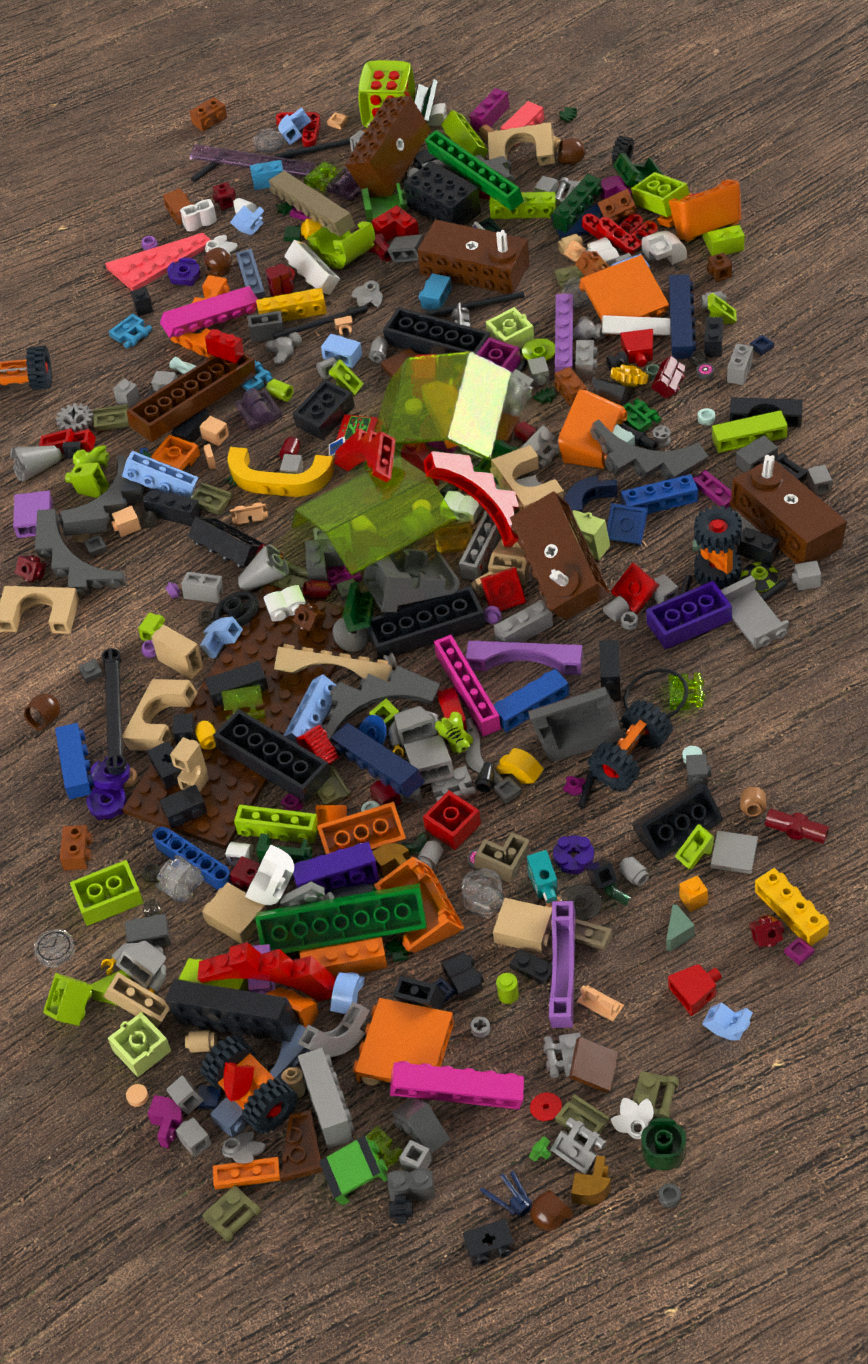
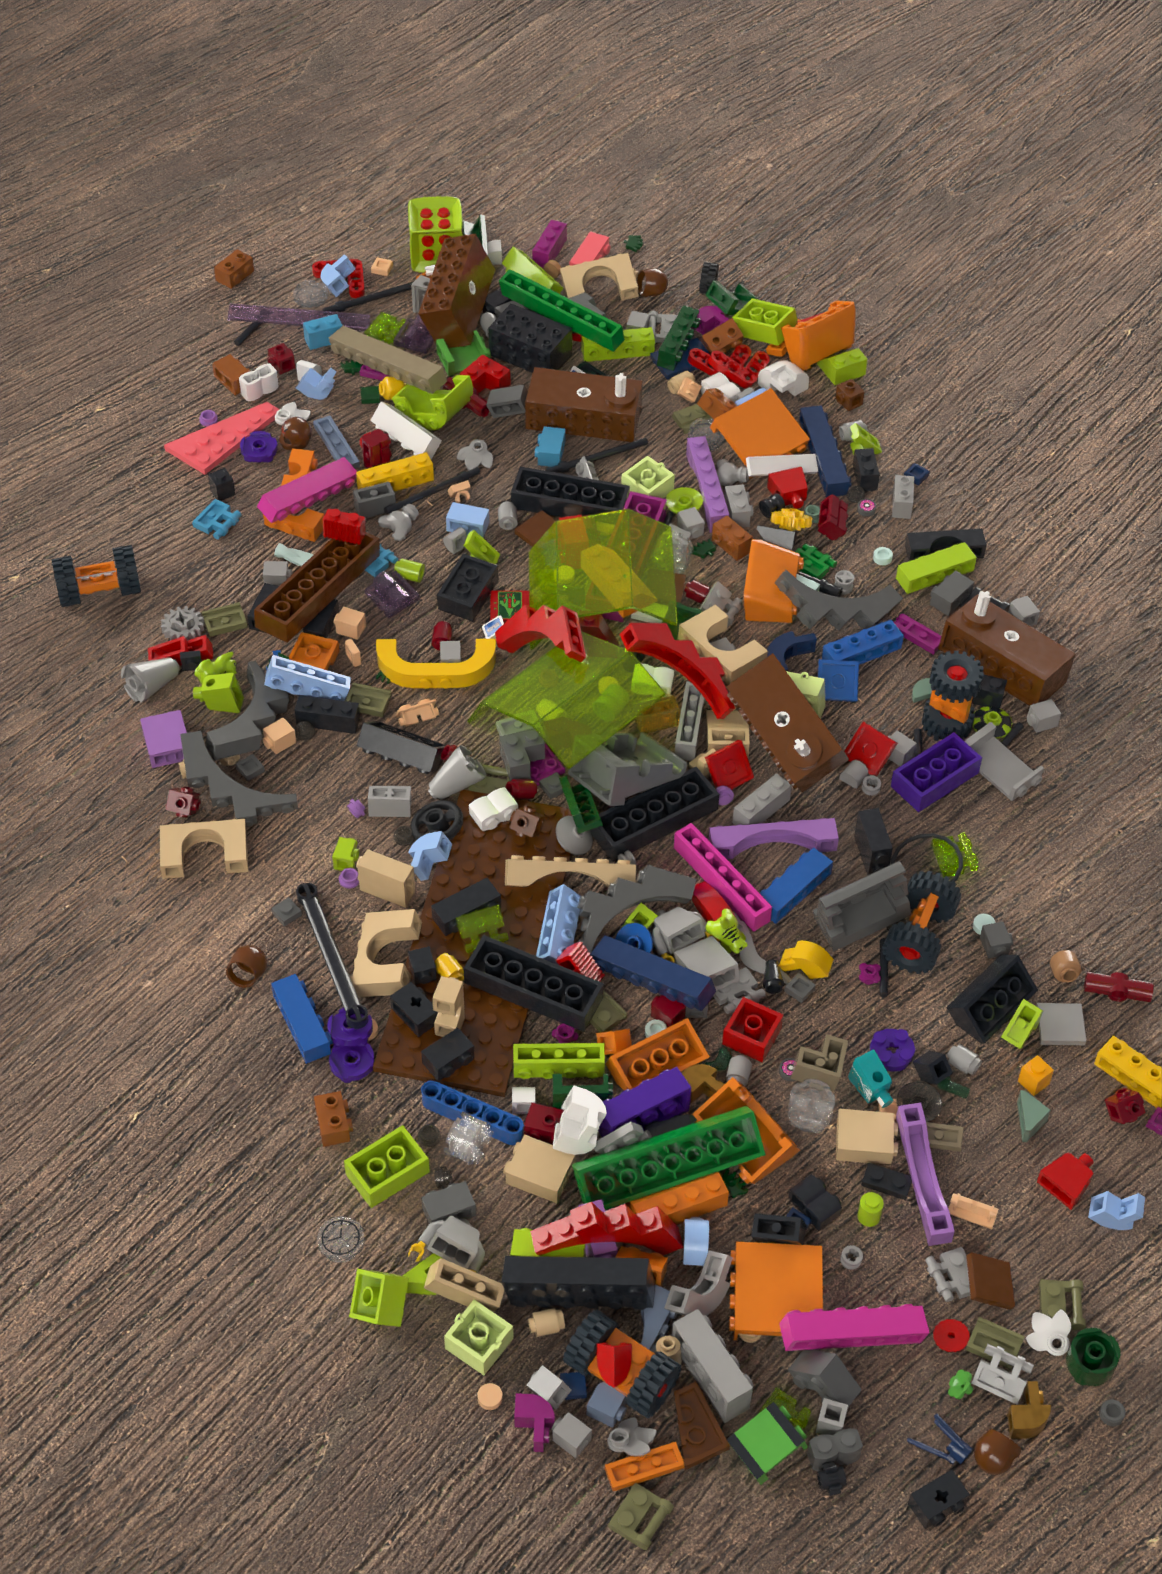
camera: 20 degrees left, 0 degrees up
light grey brick [113,379,141,408] -> none

